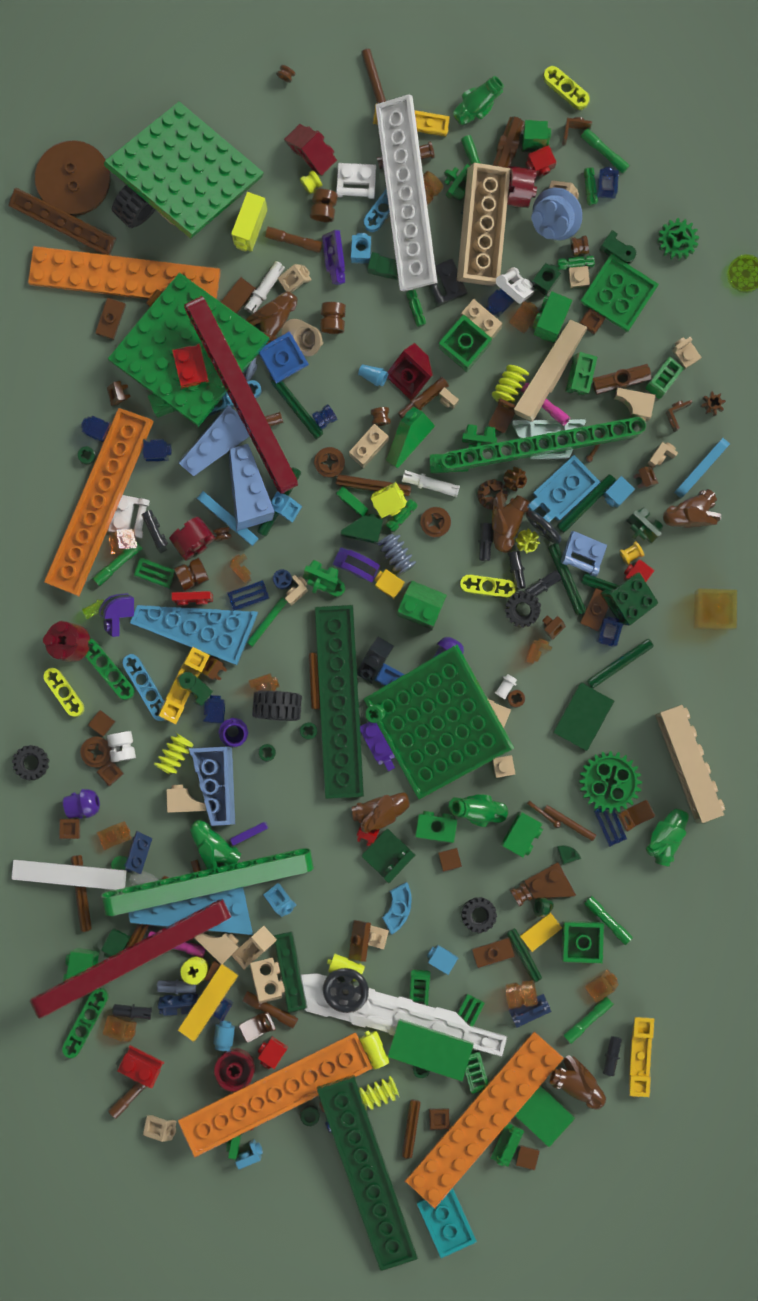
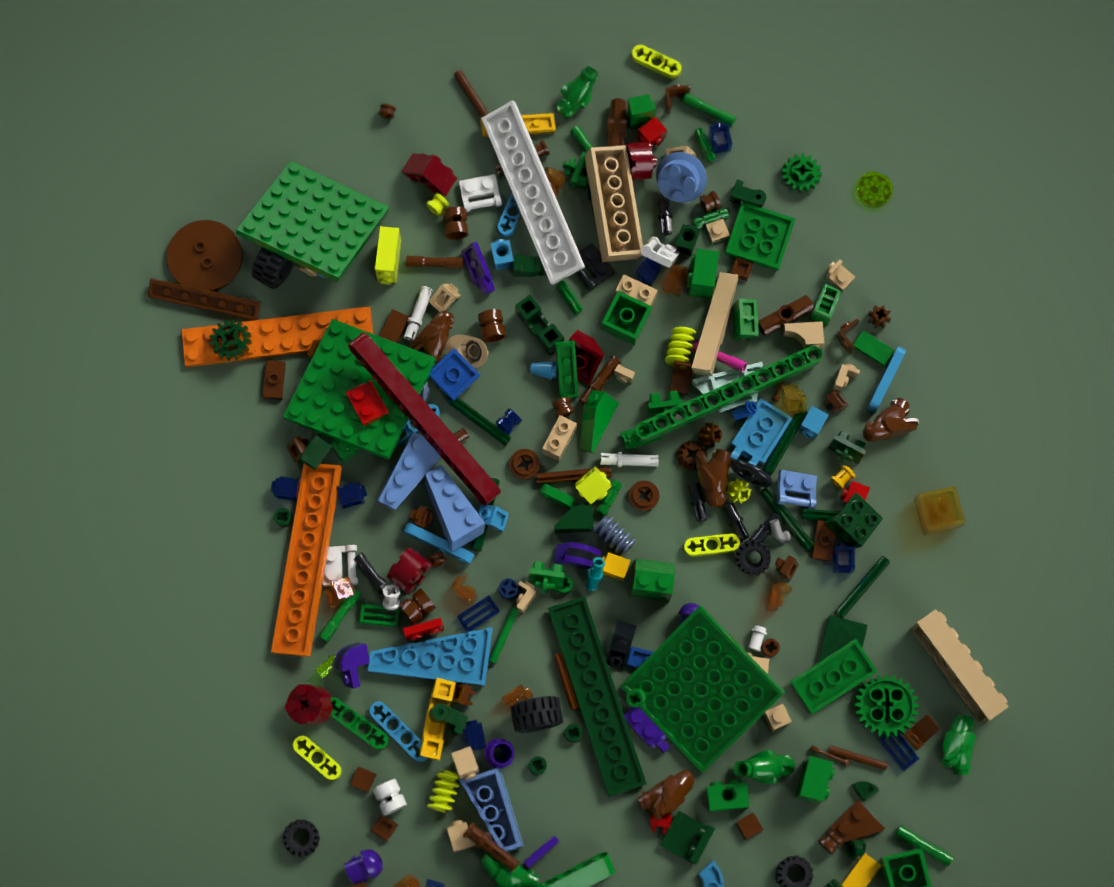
camera: 20 degrees left, 10 degrees down
reddish brown gear [81,737,111,767] -> none
none -> dark green gear [210,319,252,361]
none -> dark green slope [299,432,332,470]
none -> white bush [383,584,400,611]
none -> reddish brown gear [409,506,434,529]
none -> tan arch [451,746,480,780]
none -> reddish brown pin [463,822,520,872]
none -> dark green arch [515,294,565,355]
none -> green tile [555,341,579,399]
none -> teal pin [585,557,605,591]
none -> black axle [658,198,673,236]
none -> blue pin [732,401,758,421]
none -> light grey arm [769,519,791,543]
none -> clear yellow brick [782,383,806,414]
none -> green tile [789,638,878,715]
none -> green tile [853,330,895,367]

